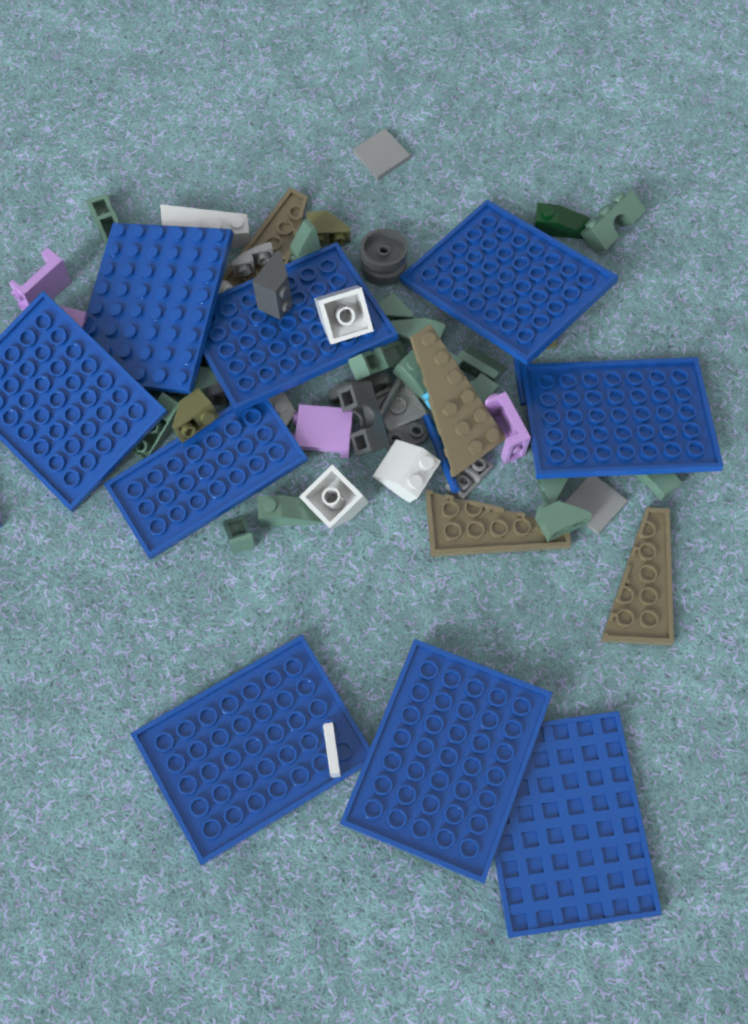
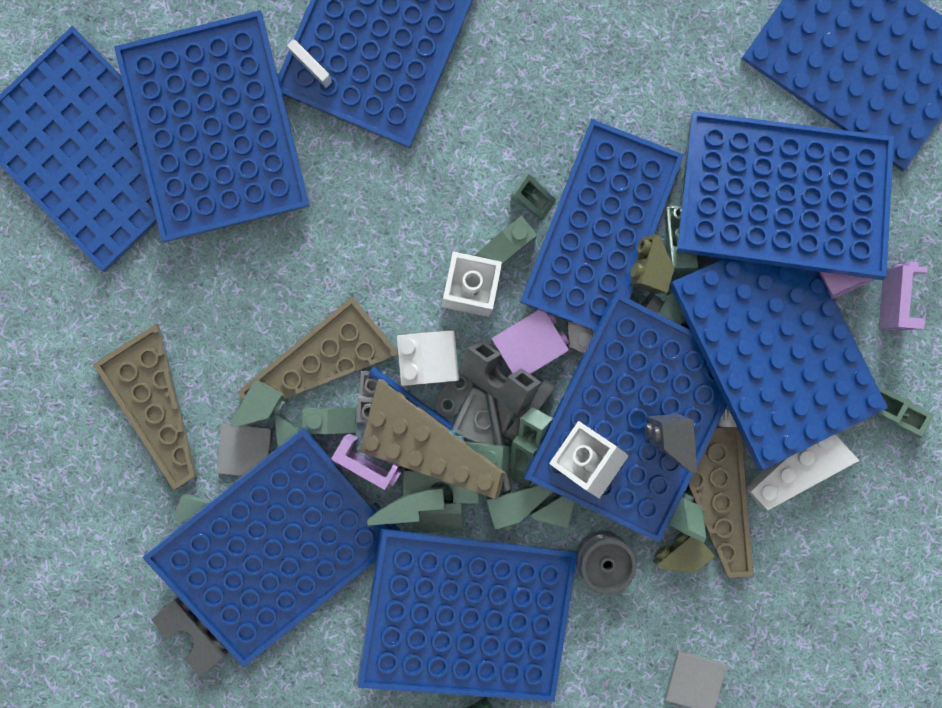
camera: 140 degrees right, 20 degrees up
light grey slope [231,242,273,277] -> none
none -> dark grey arch [151,597,228,677]
none -> sand green slope [302,408,356,434]
none -> sand green slope [367,486,445,526]

